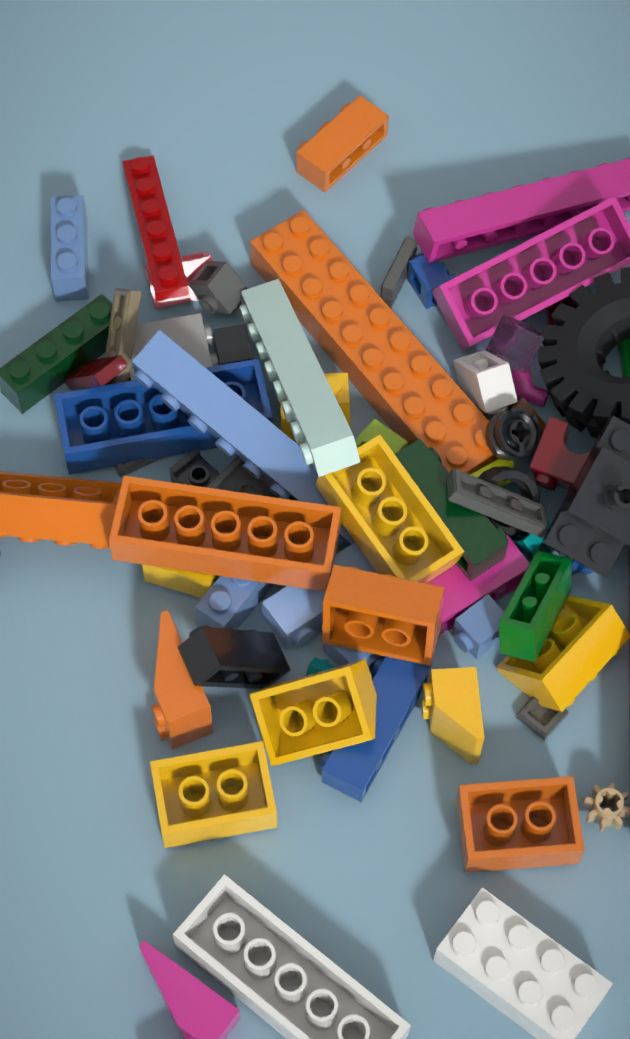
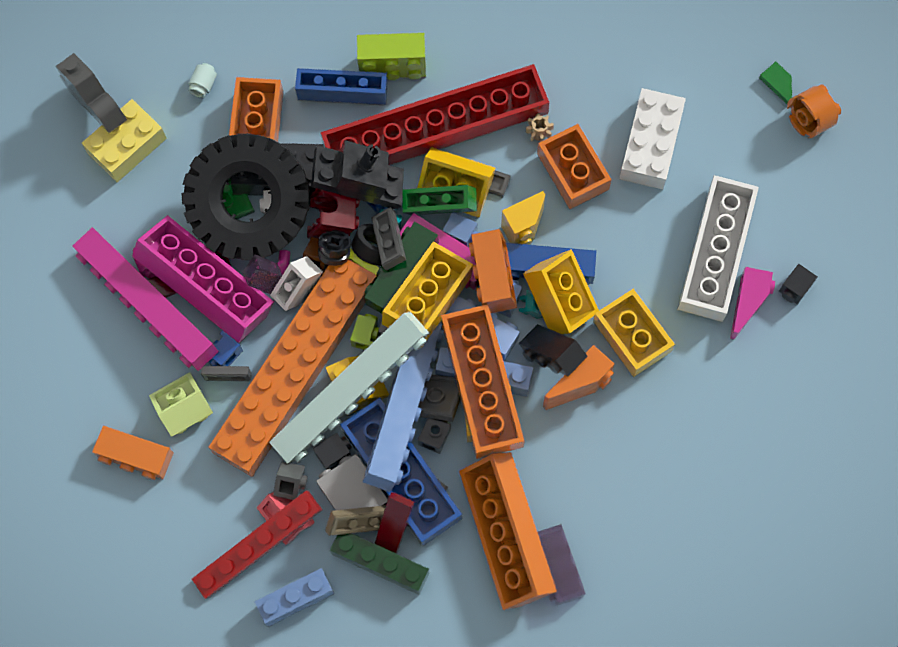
camera: 110 degrees left, 10 degrees up
none -> yellowish green slope [149,372,213,437]

